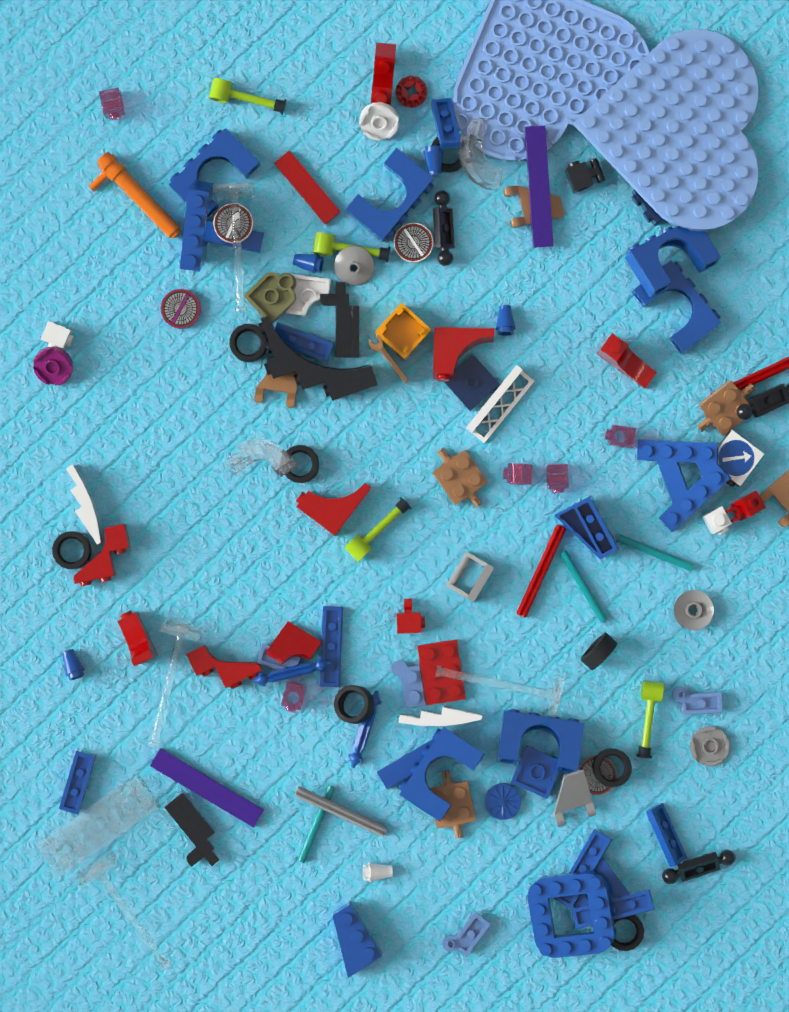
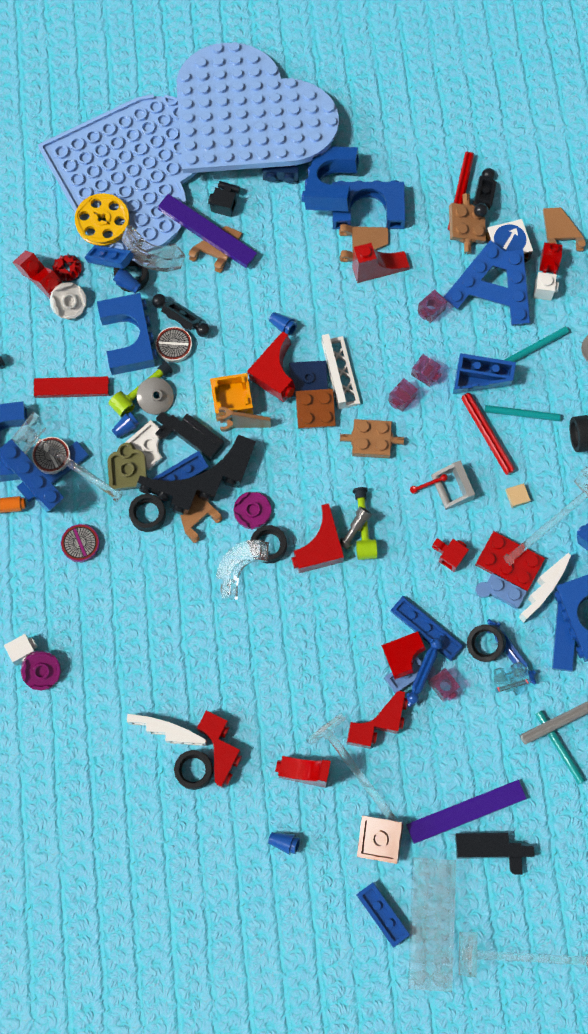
camera: 45 degrees left, 15 degrees down
none -> yellow wedge [75,193,130,246]
none -> magenta tile [234,492,272,530]
none -> dark orange plate [296,389,336,429]
none -> medium nougat flag [339,224,388,262]
none -> dark grey piece [340,506,373,549]
none -> plate [357,815,404,864]
none -> red hinge [410,474,448,494]
none -> clear light blue hips [494,662,531,696]
none -> tan tile [505,483,531,508]

